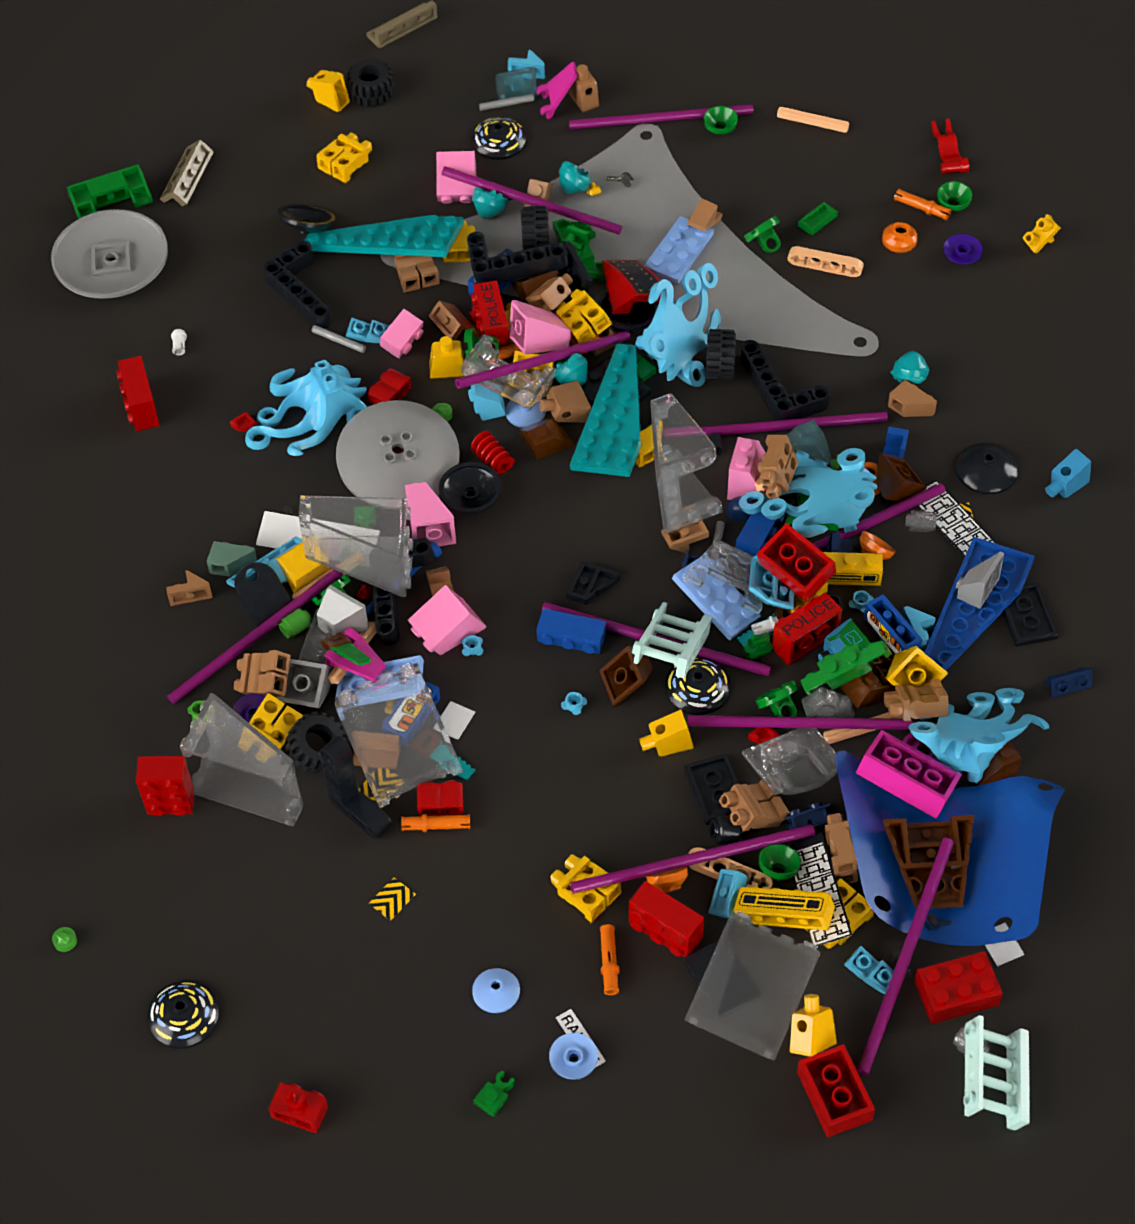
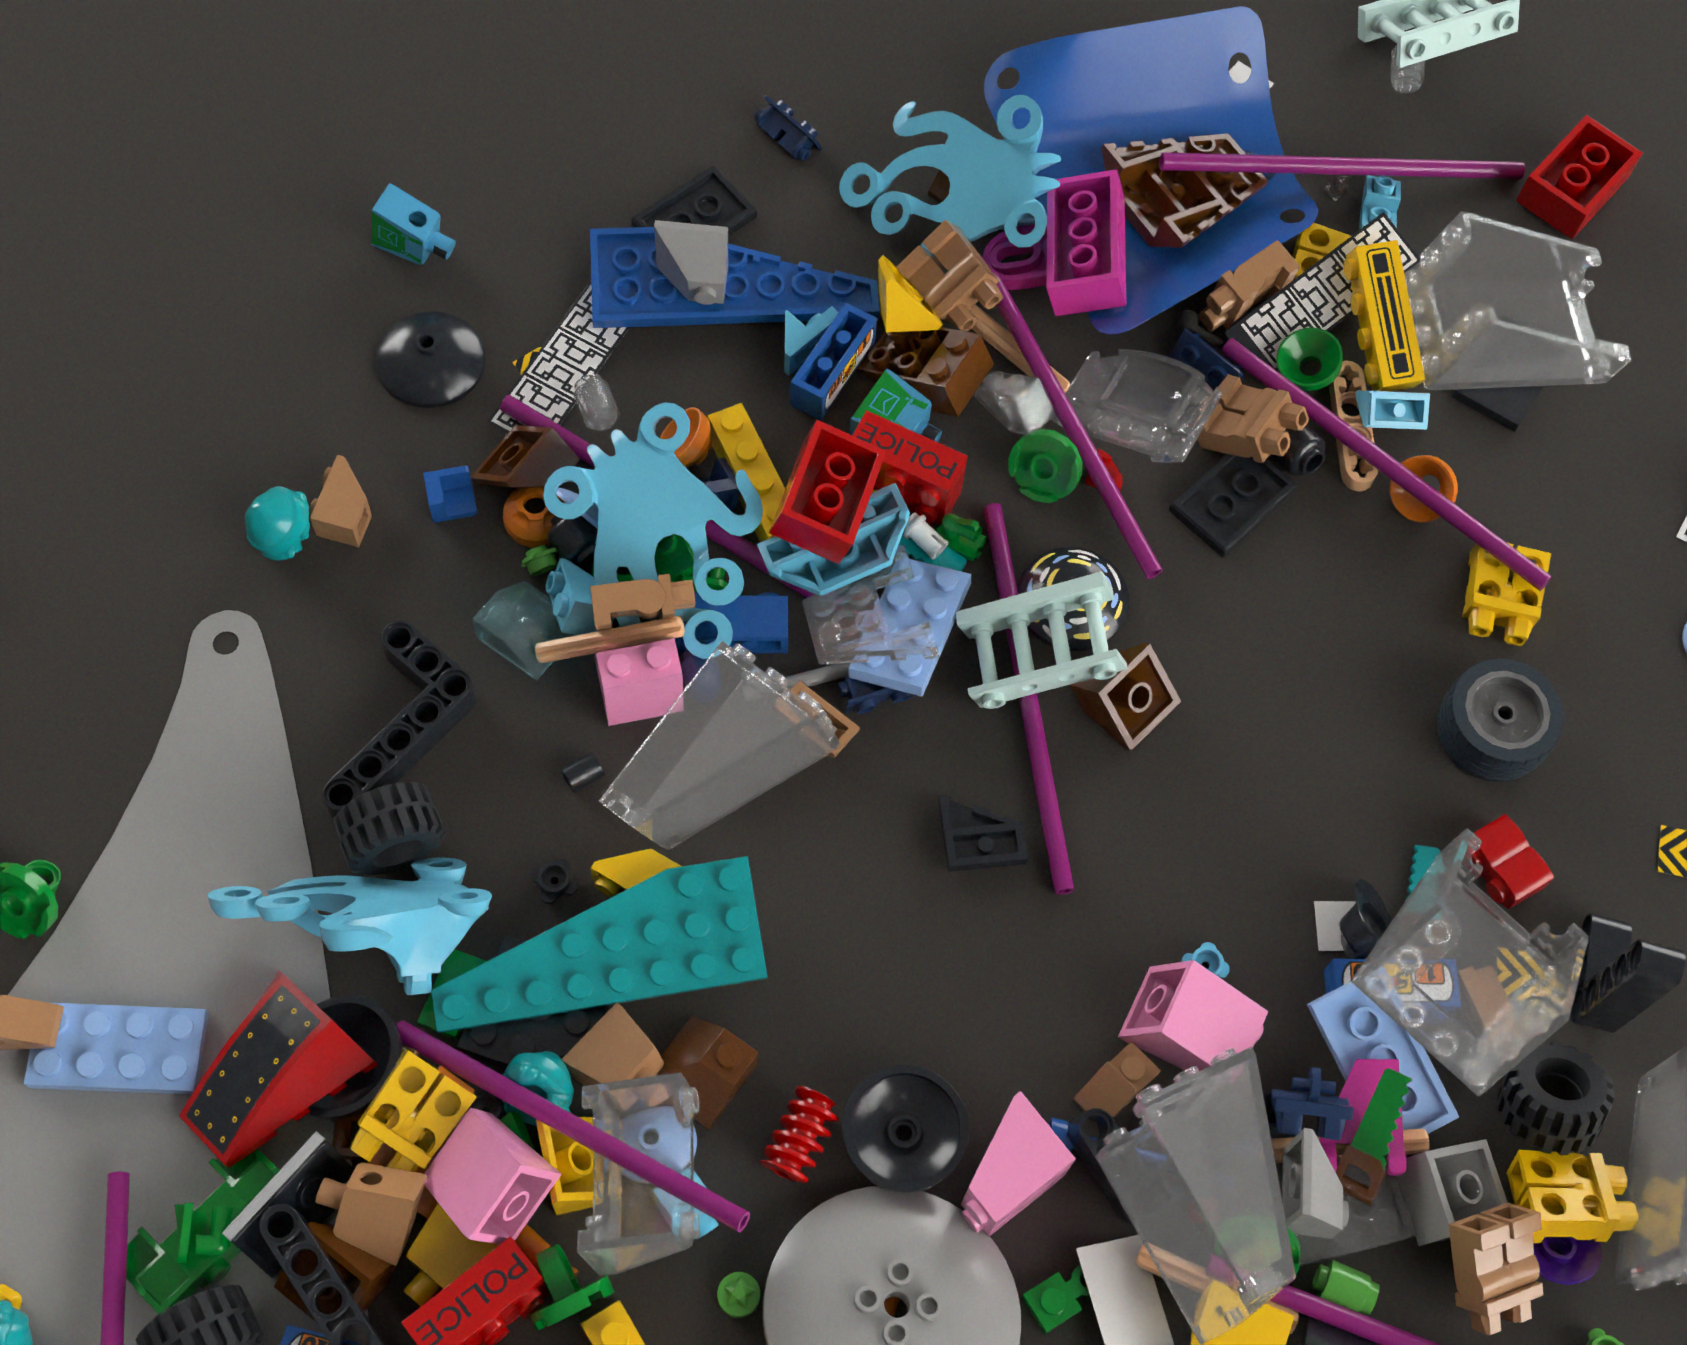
camera: 125 degrees left, 10 degrees up
orange pin [401,814,470,832] -> none
blue brick [536,608,606,654] -> none
medium azure plate [561,692,587,715] -> none
orange pin [600,924,620,995] -> none
red brick [629,881,704,958] -> none
yellow torso [639,710,694,757] -> none
magenta piece [664,411,888,440] -> none
light nougat beam [788,246,864,277] -> none
yellow torso [790,994,837,1057] -> none
green bracket [800,641,892,695] -> none
medium azure plate [849,591,874,613] -> none
red brick [914,951,1003,1024] -> none
none -> dark blue hips [1270,1067,1354,1140]
none -> black piece [1339,879,1399,959]
none -> wheel [1436,658,1564,782]

